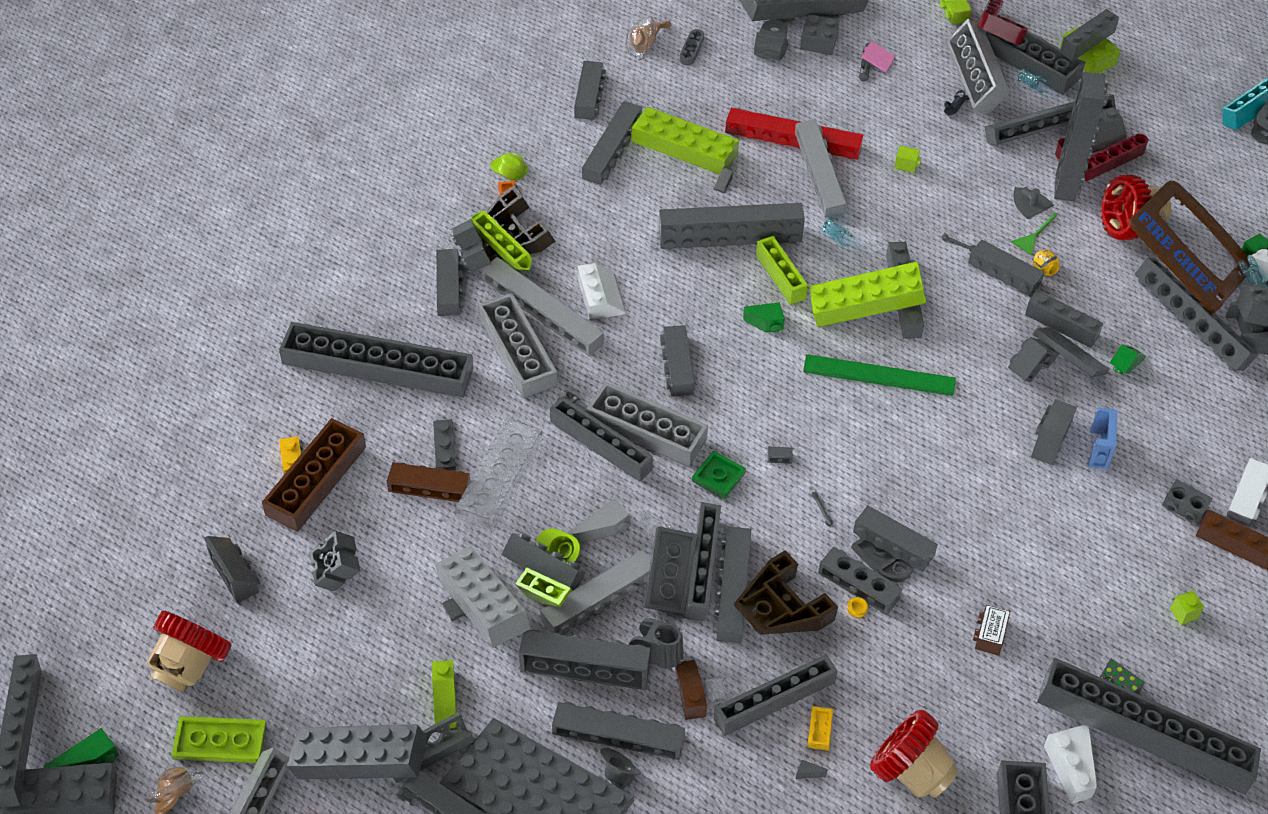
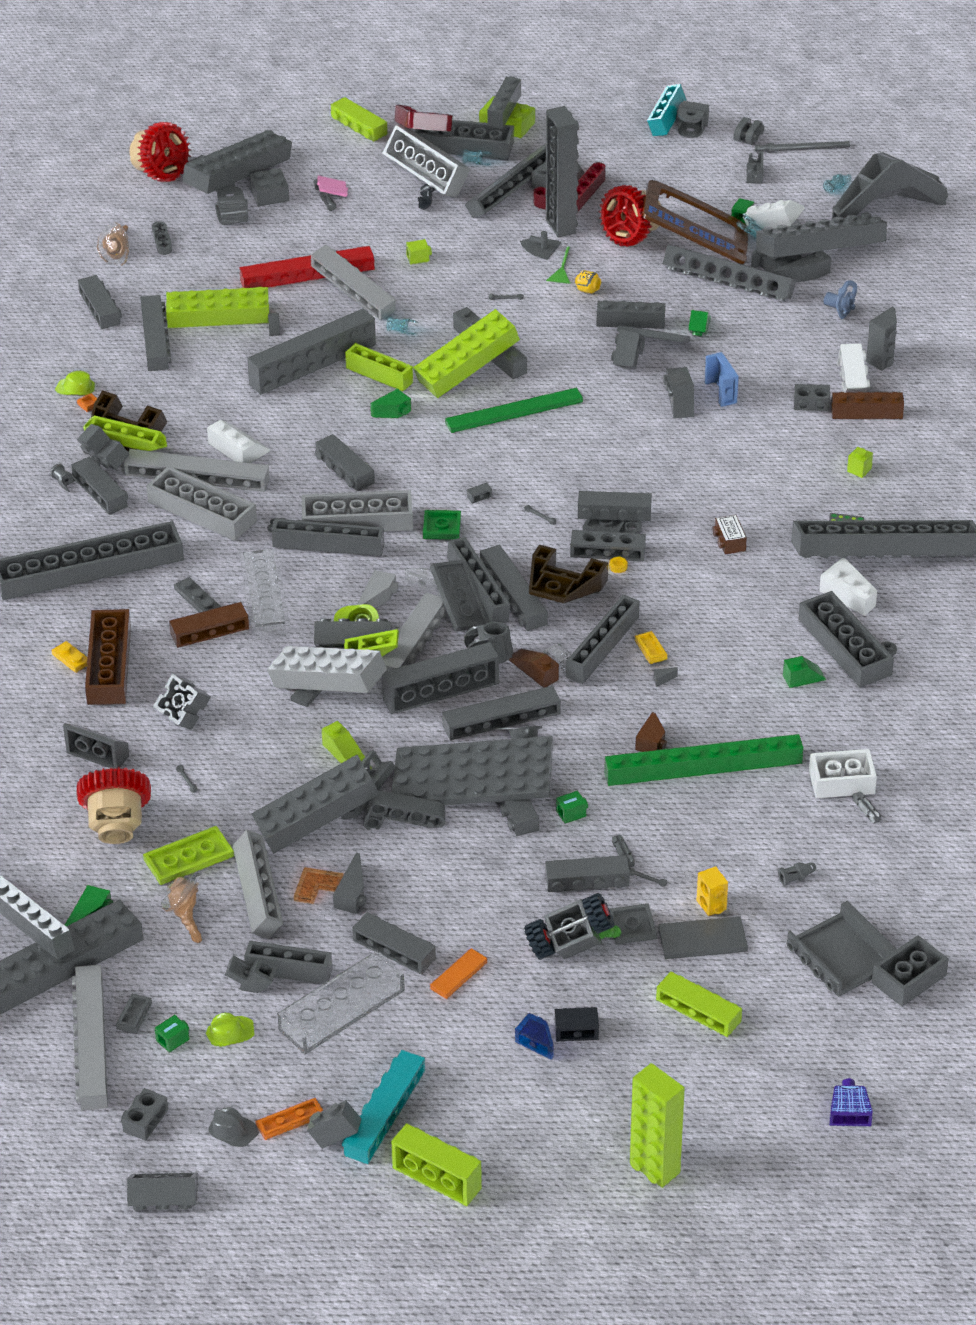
camera: 30 degrees left, 10 degrees down
piece [870,710,958,798] -> none
dark grey brick [968,240,1045,296] -> none
none -> dark grey piece [50,464,79,492]
none -> dark grey hinge [176,765,198,793]

